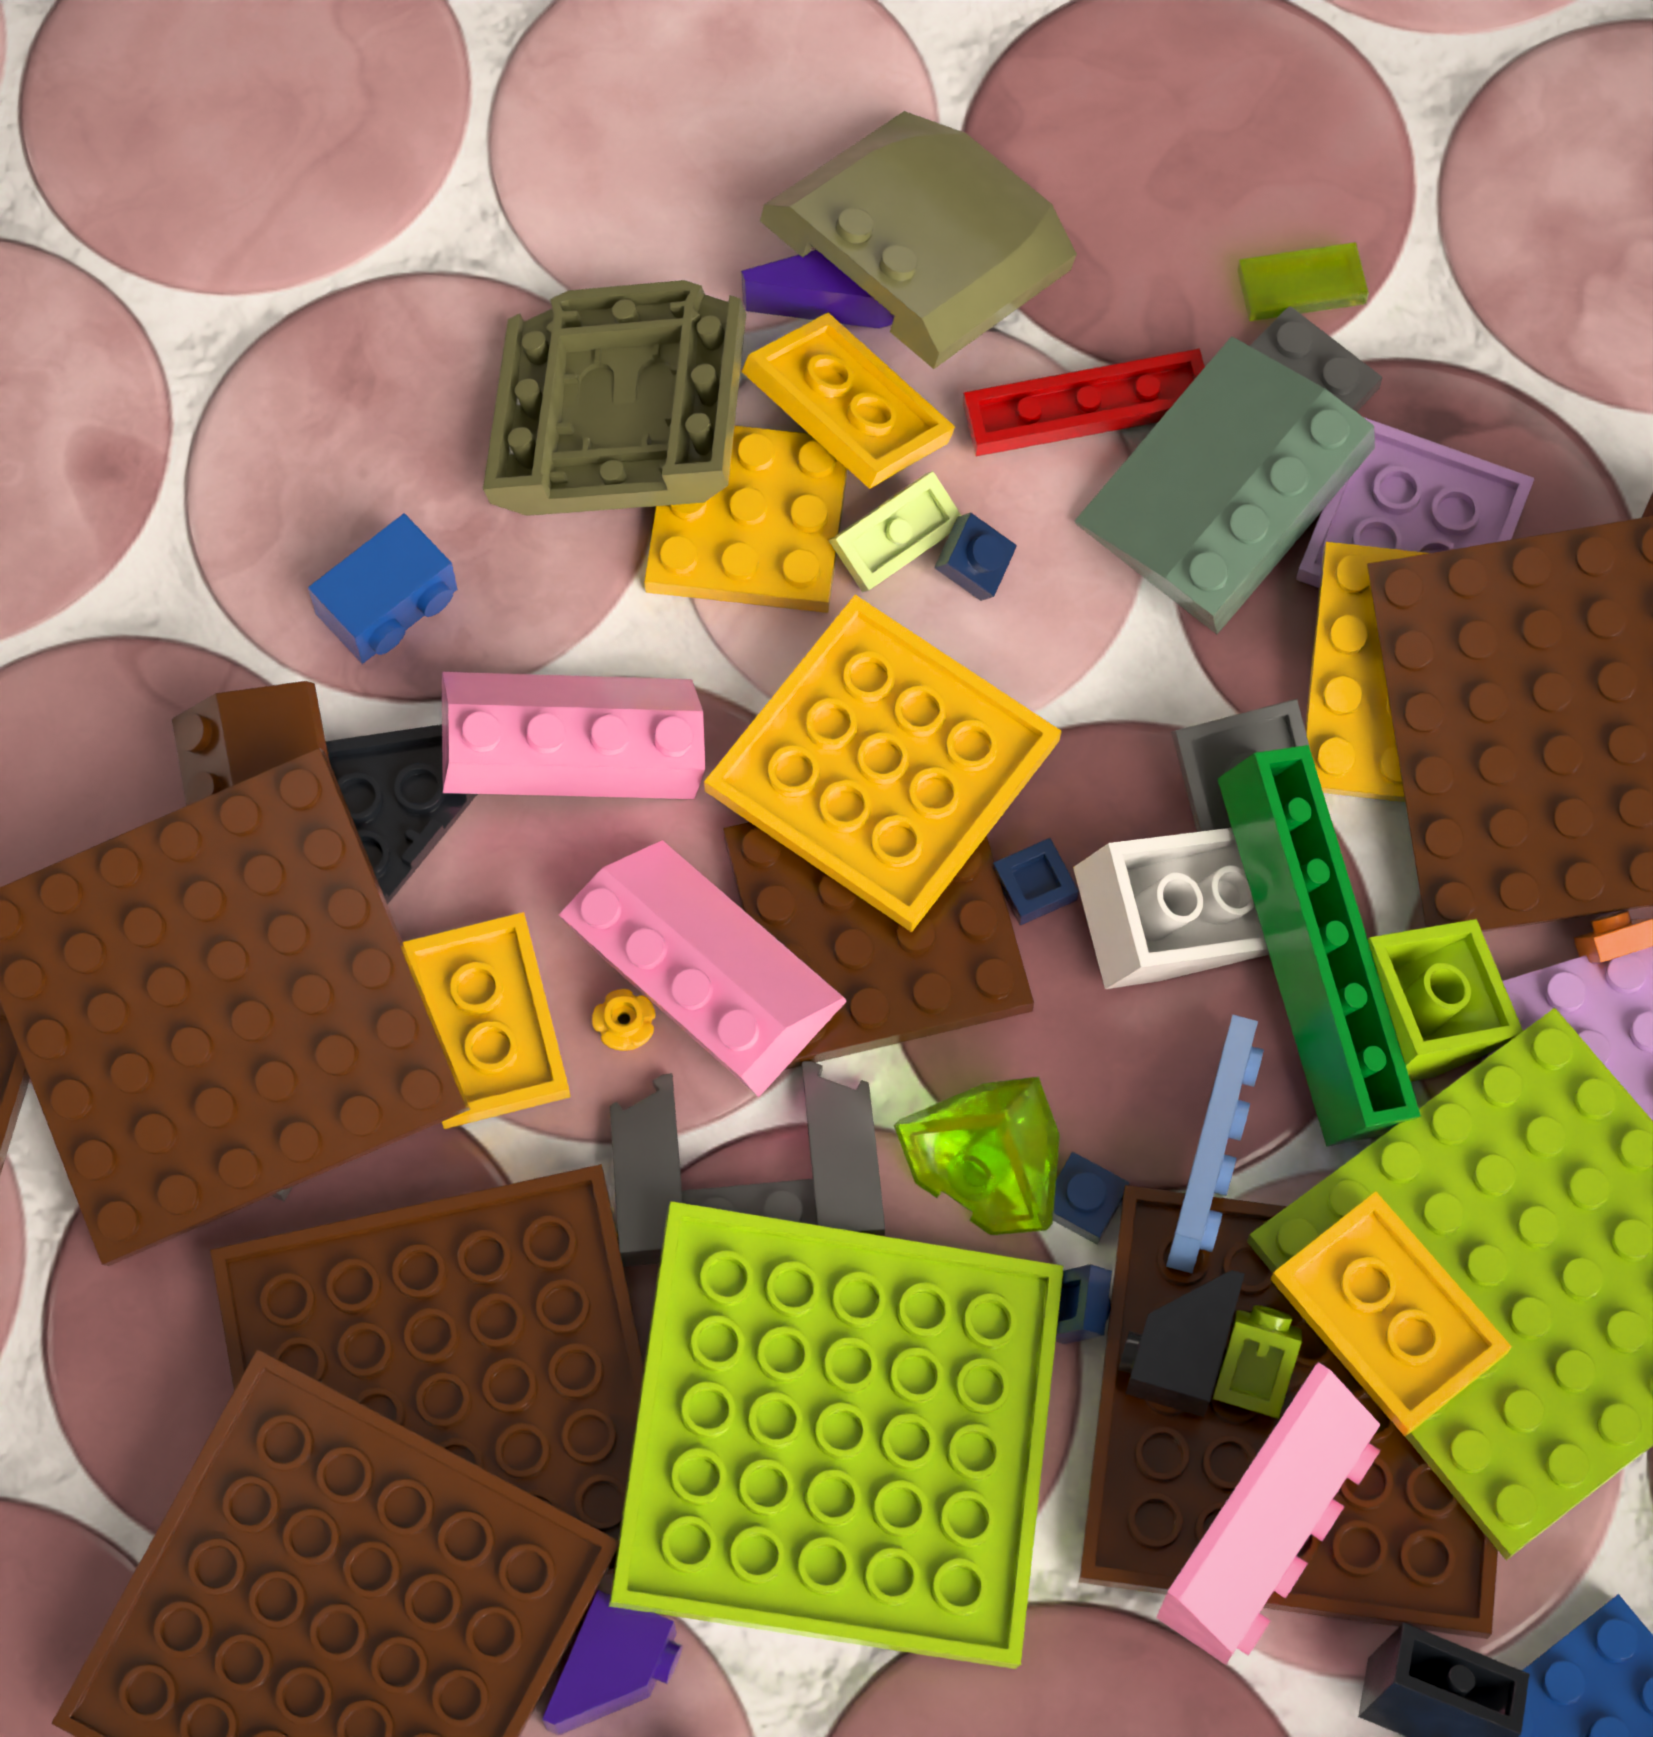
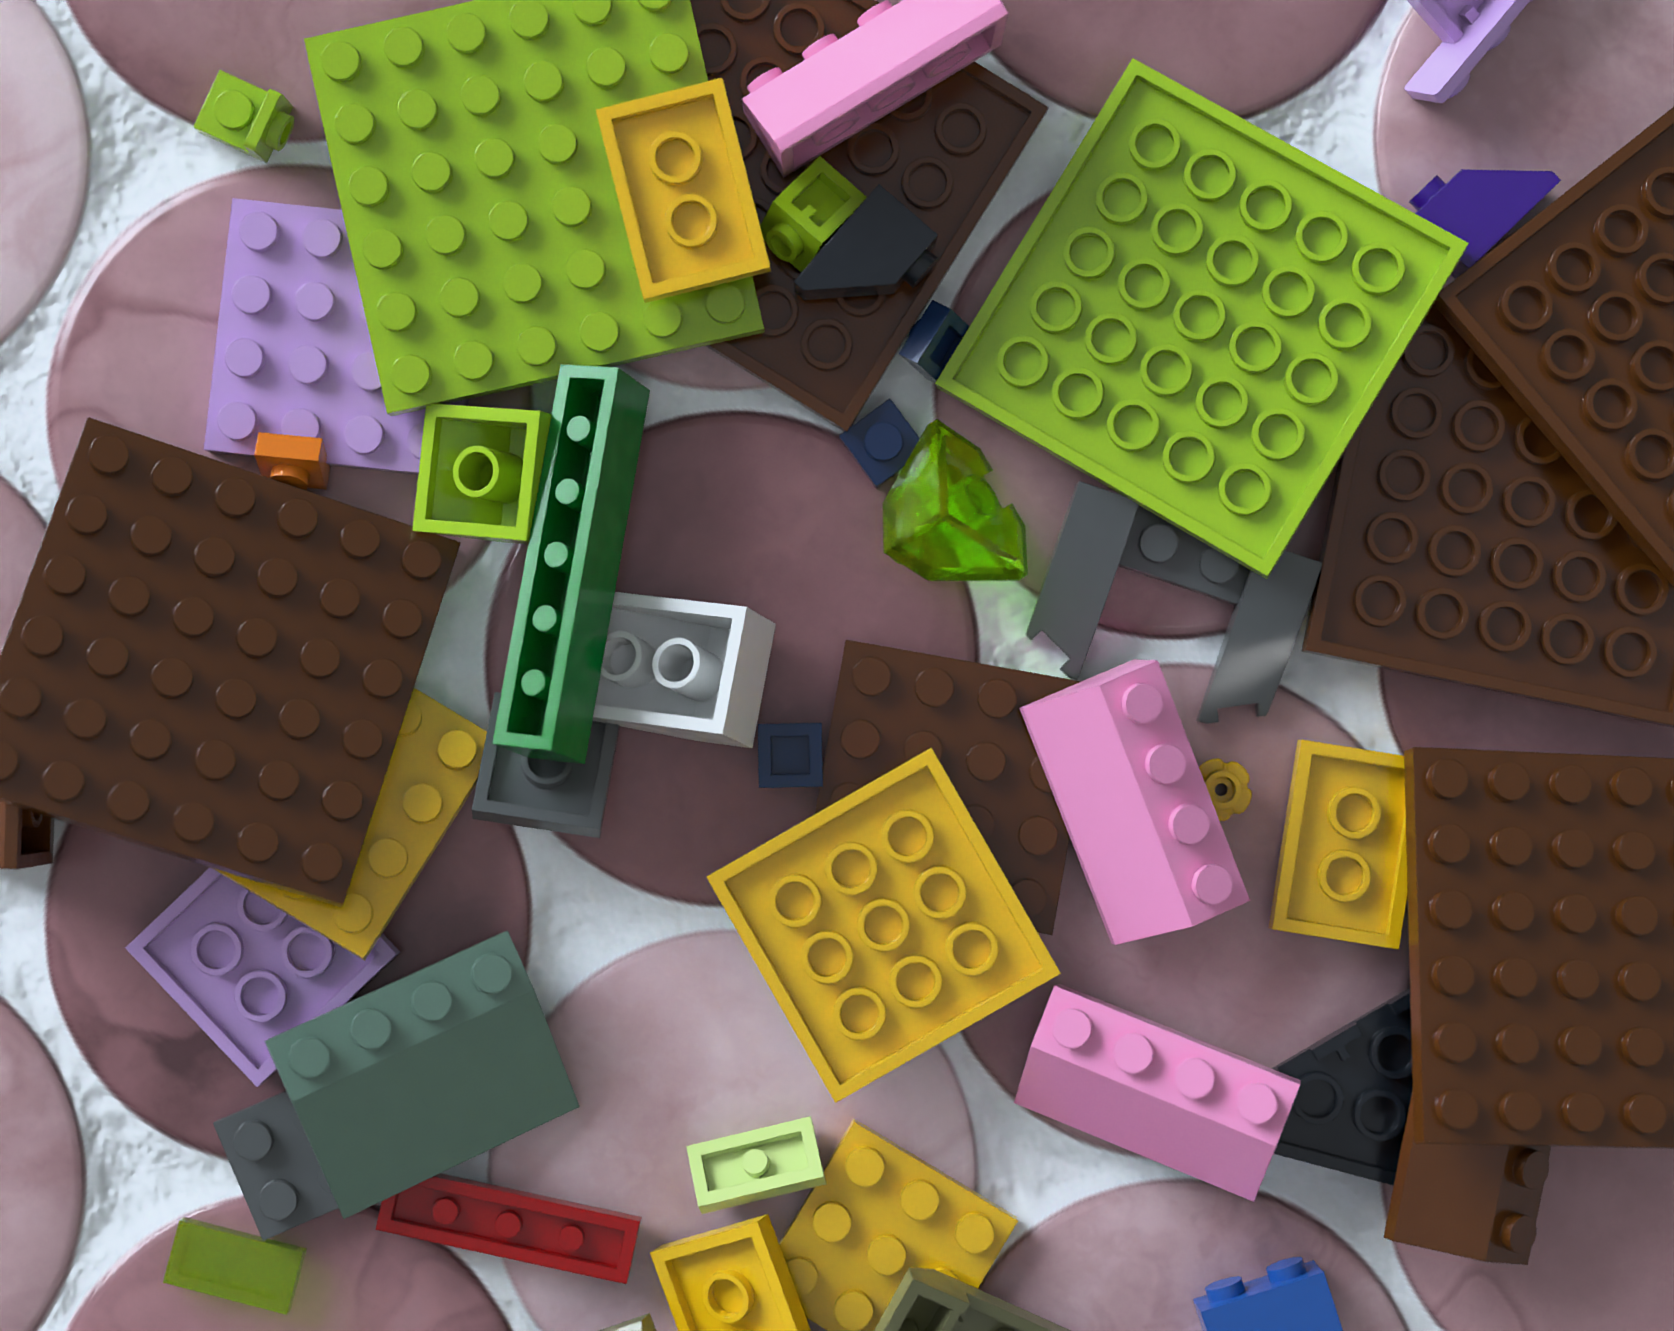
camera: 155 degrees left, 20 degrees up
dark blue plate [934,512,1017,601] -> none
medium blue plate [1166,1015,1264,1273] -> none

